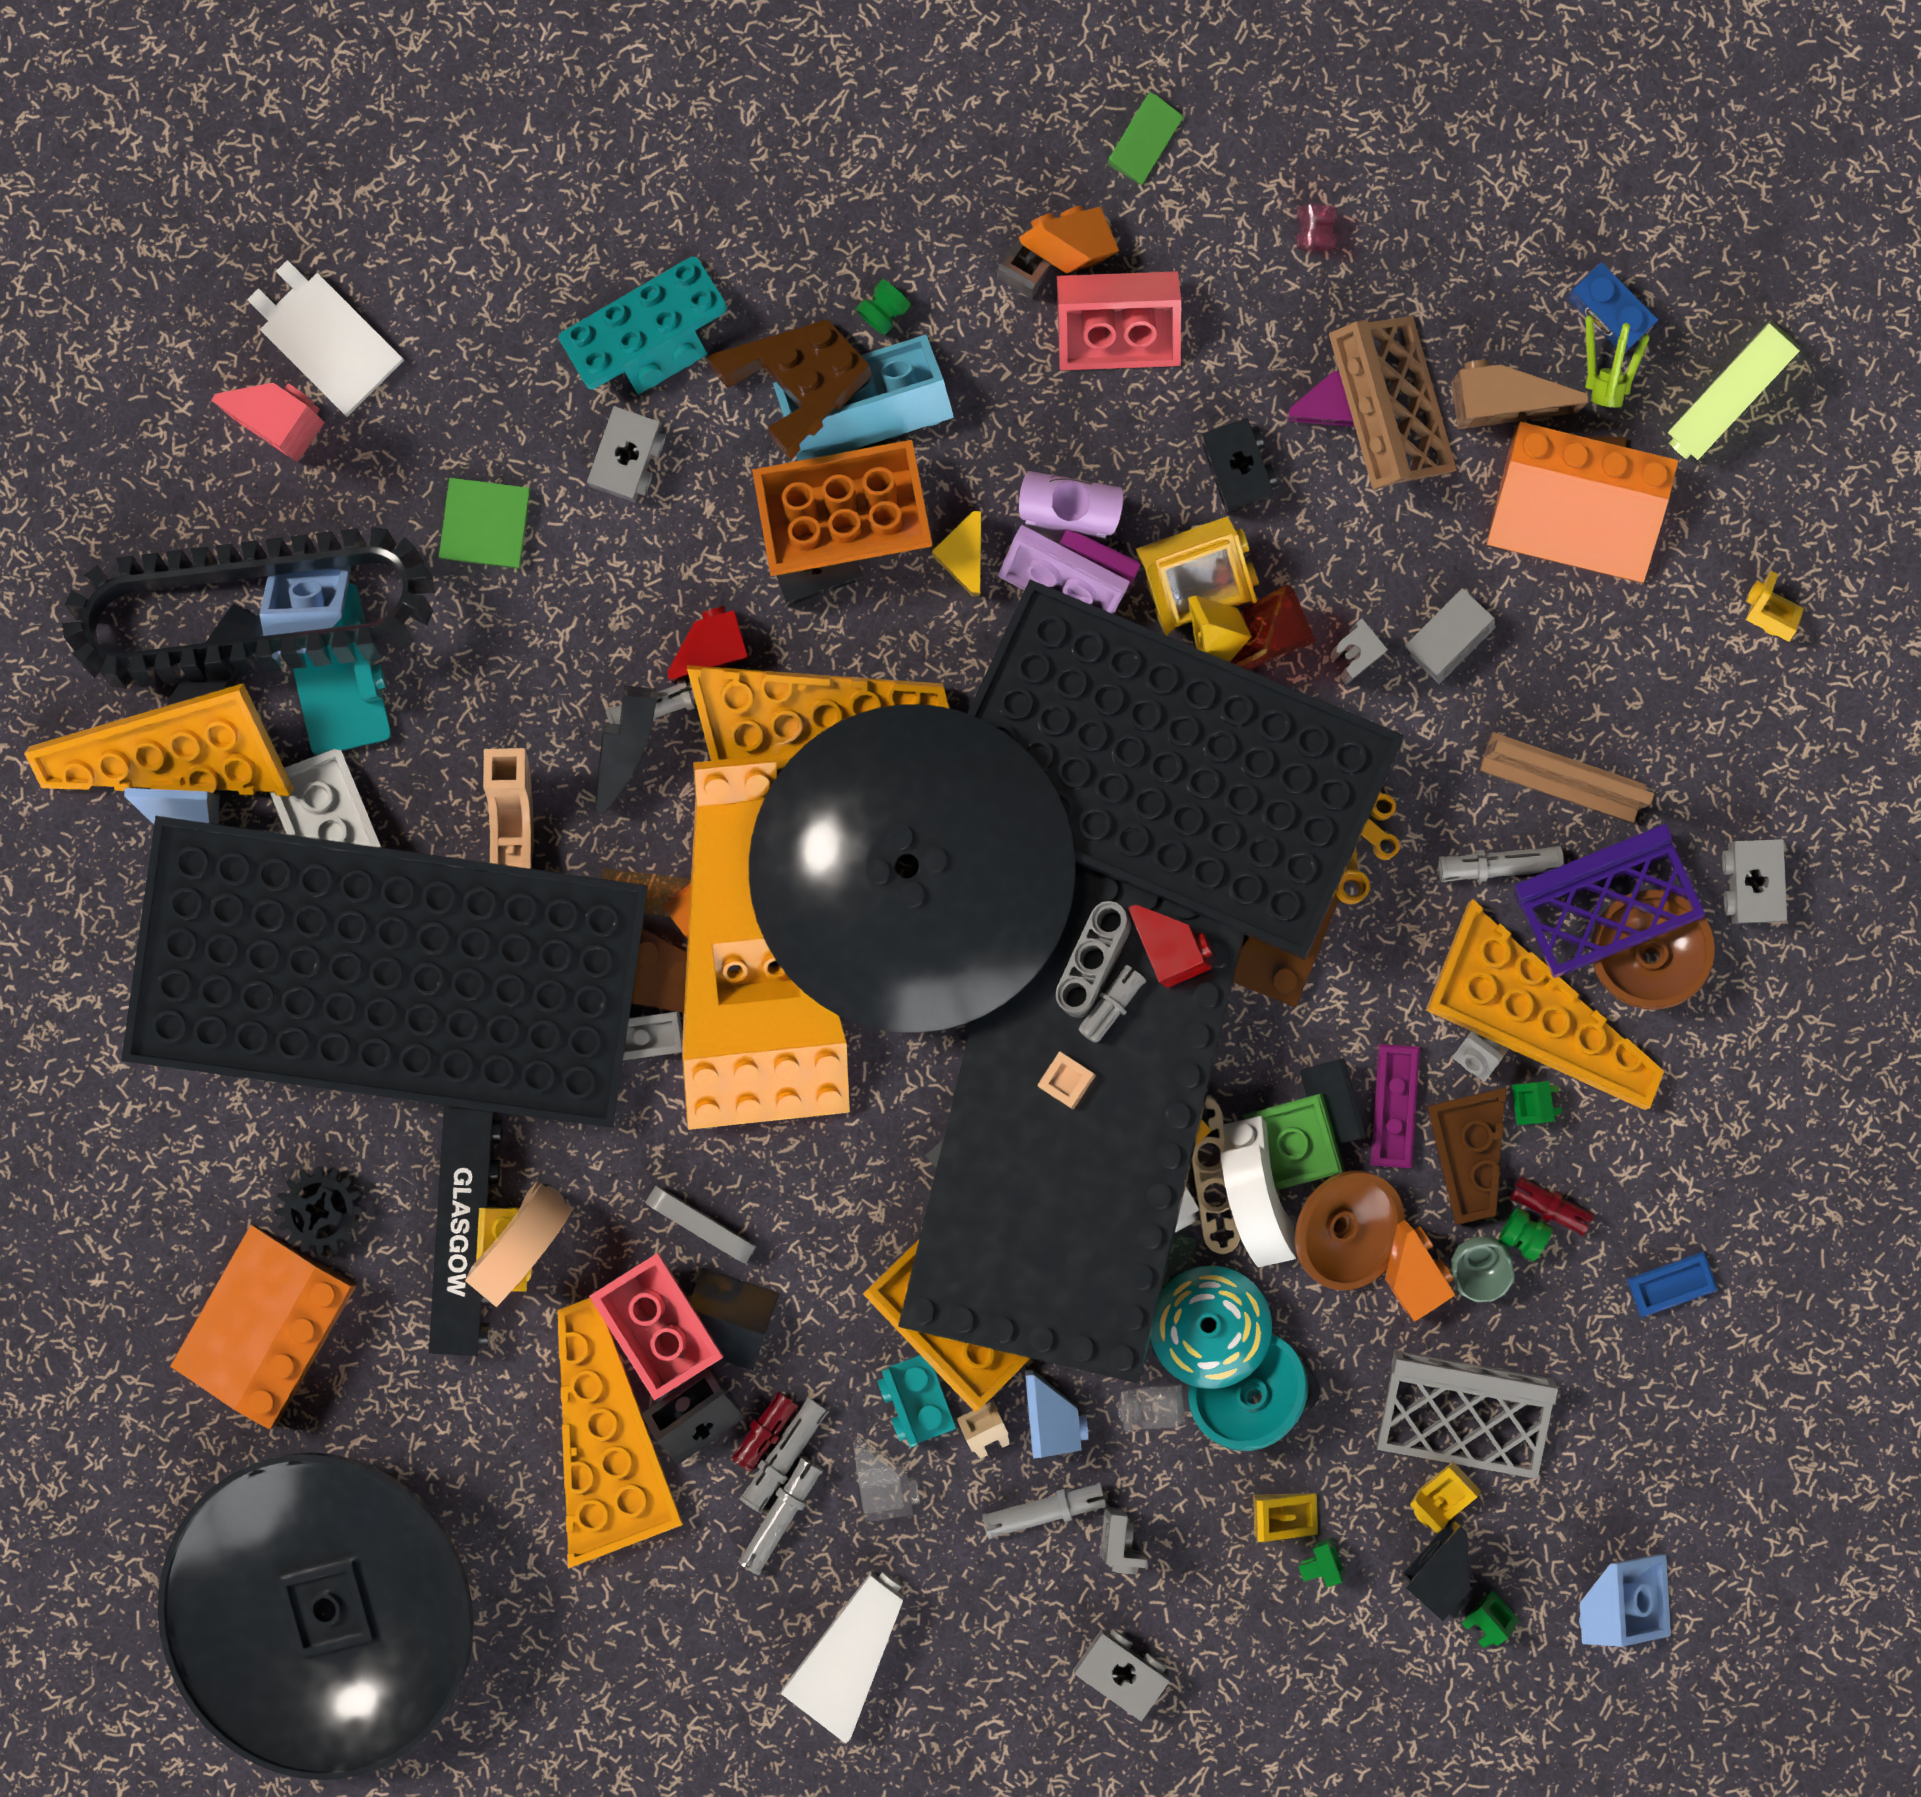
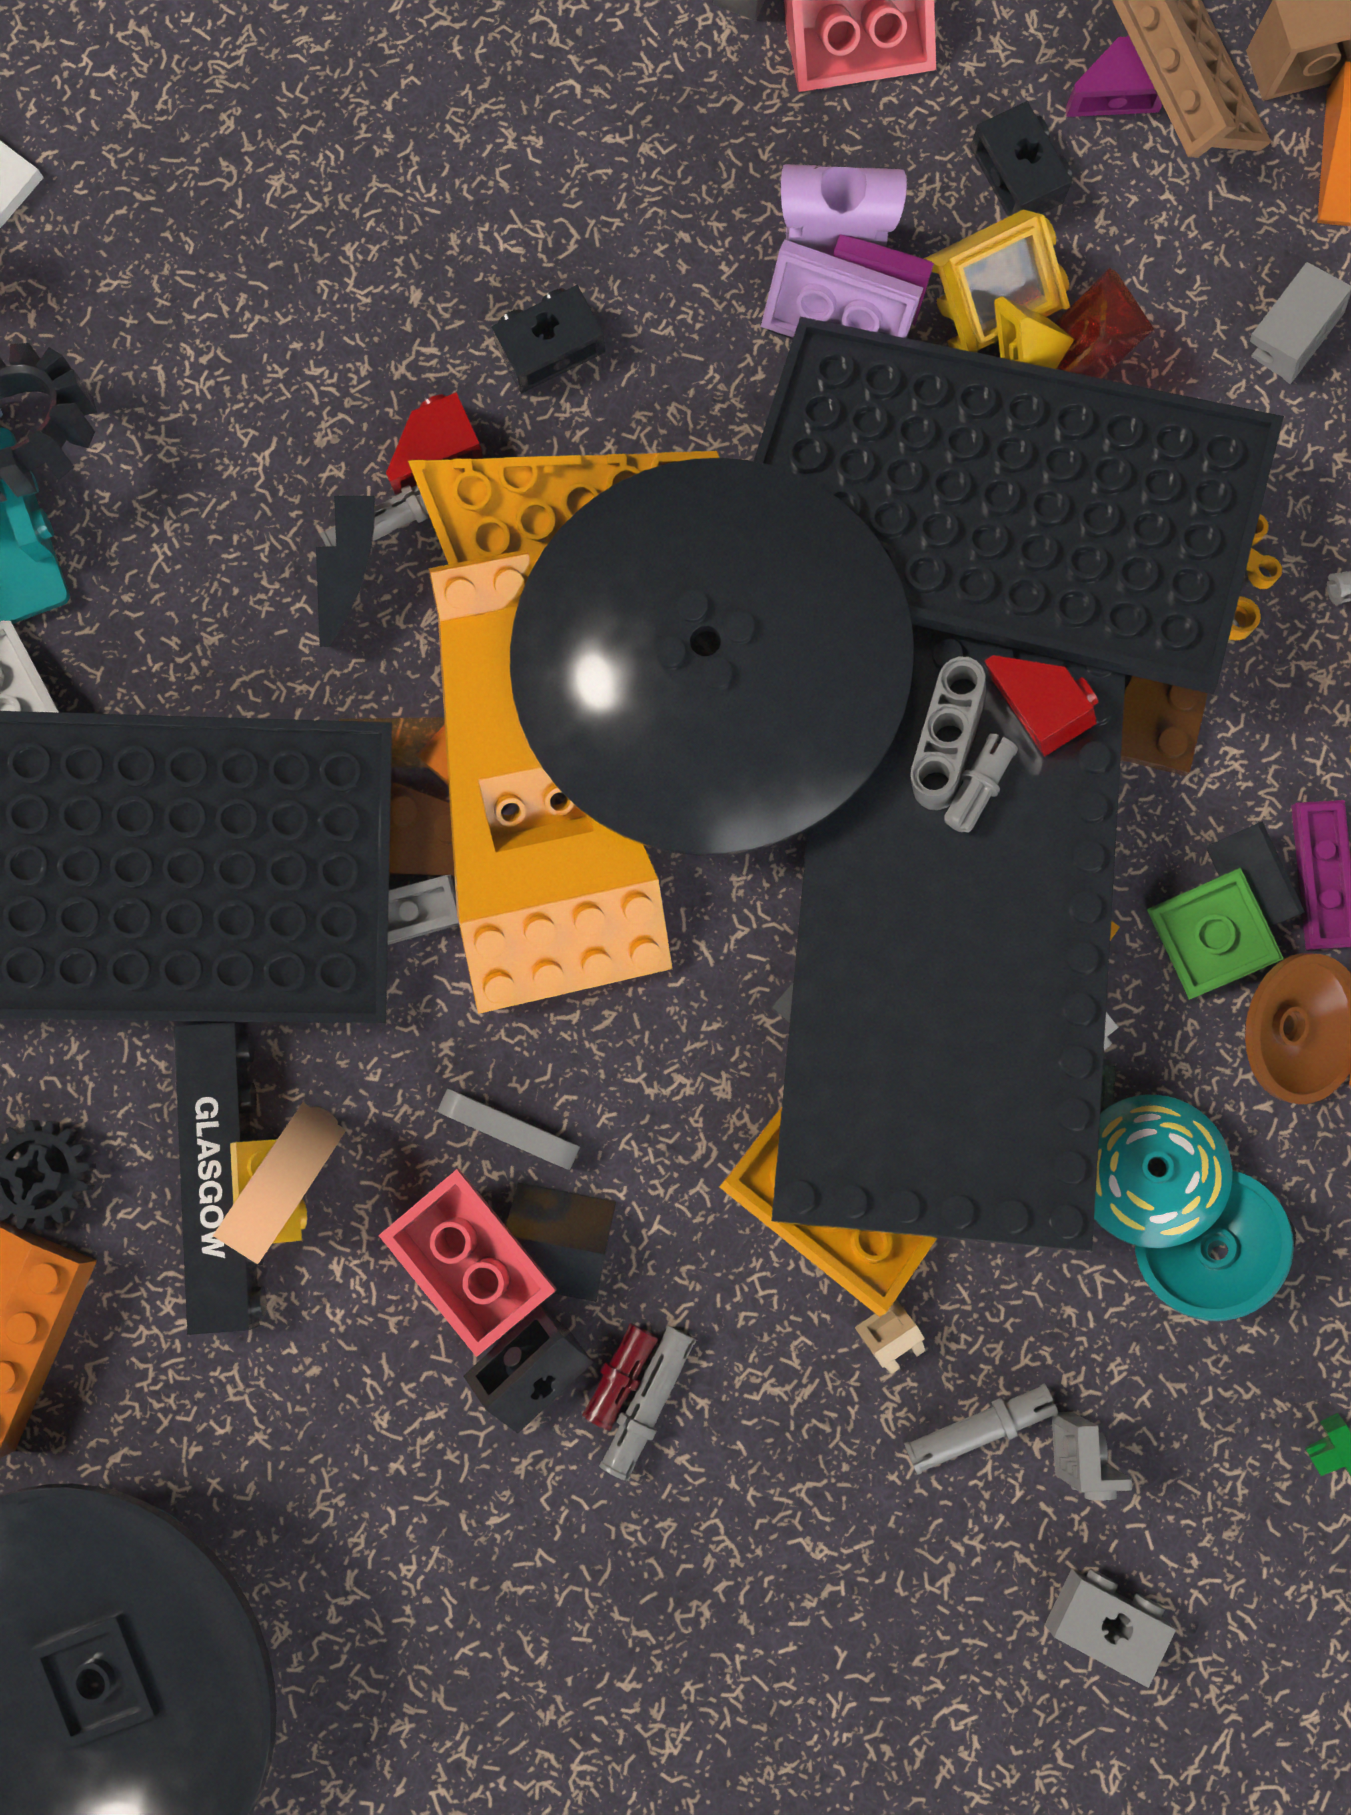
camera: 10 degrees left, 5 degrees down
bright green tile [439,478,531,569] -> none
light nougat arch [483,748,534,868] -> none
light orange wing [557,1298,683,1569] -> none
teal bracket [558,257,727,395] -> none
light grey brick [587,406,666,503] -> none
reddish brown wing [706,319,872,459] -> none
light grey pin [738,1457,824,1575] -> none
orange slope [752,440,932,576] -> none
medium azure slope [773,334,954,461] -> none
white slope [781,1571,904,1743] -> none
clear slope [853,1437,920,1522] -> none
green wheel [855,279,912,336] -> none
teal bracket [877,1355,956,1448] -> none
yellow slope [932,511,981,596] -> none
light blue slope [1025,1370,1088,1458] -> none
light nougat tile [1037,1051,1096,1109] -> none
clear bracket [1118,1385,1185,1432] -> none
tan beam [1191,1097,1240,1254] -> none
white arch [1221,1116,1297,1267] -> none
yellow slope [1253,1493,1318,1542] -> none
light grey hinge [1330,619,1388,685] -> none

